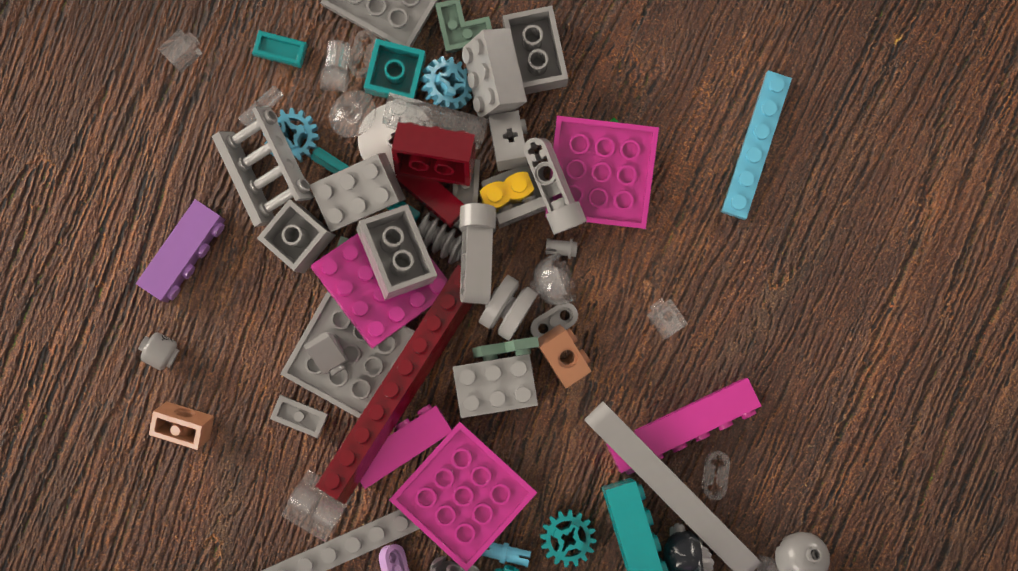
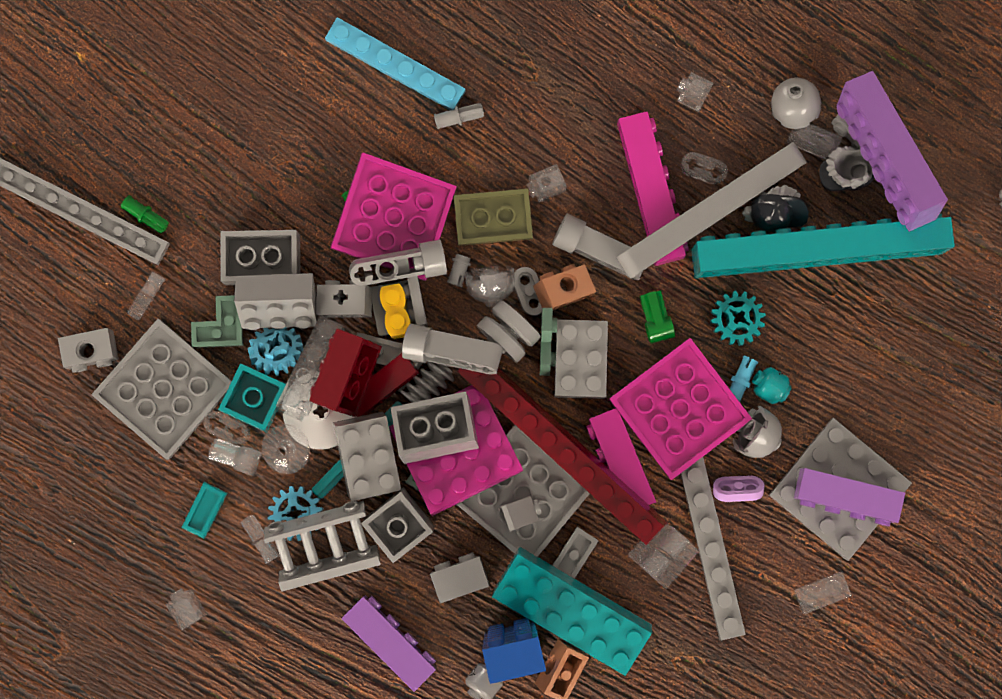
camera: 75 degrees left, 0 degrees up
none -> light grey brick [430,552,490,603]
none -> light grey axle [434,103,484,129]
none -> olive plate [454,189,533,246]
none -> blue brick [482,618,546,684]
none -> teal brick [492,547,652,676]
none -> light grey beam [552,213,643,280]
none -> green piece [640,291,675,344]
none -> clear brick [676,72,713,112]

